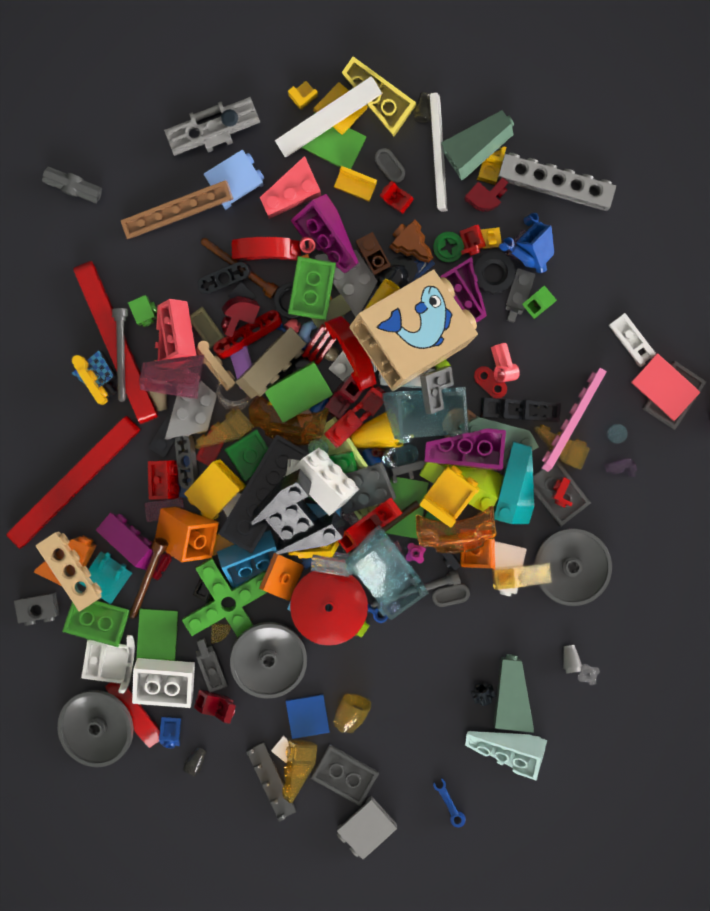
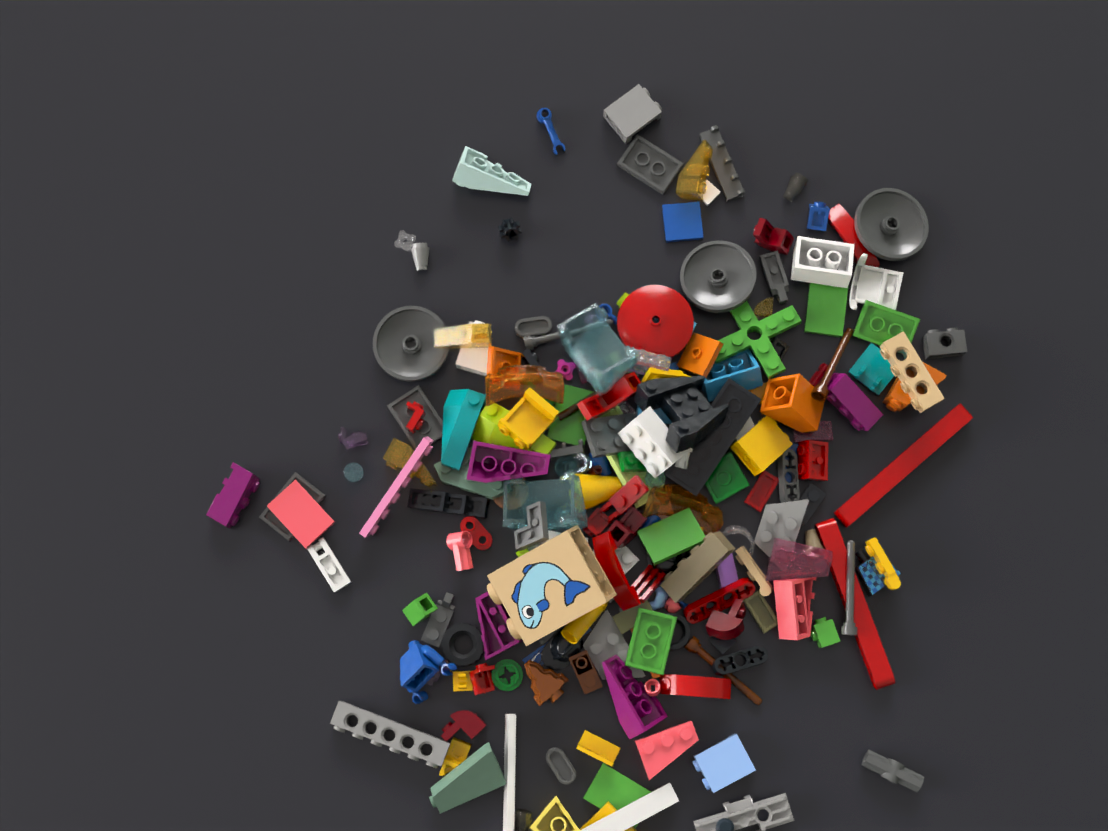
camera: 175 degrees left, 10 degrees down
medium nougat plate [121,180,233,239] -> none
clear yellow slope [195,409,254,450] -> none
dark tan hinge [324,345,339,361] -> none
clear yellow helmet [334,694,371,733] -> none
red bracket [380,181,414,214] -> none
sand green slope [493,654,534,733] -> none

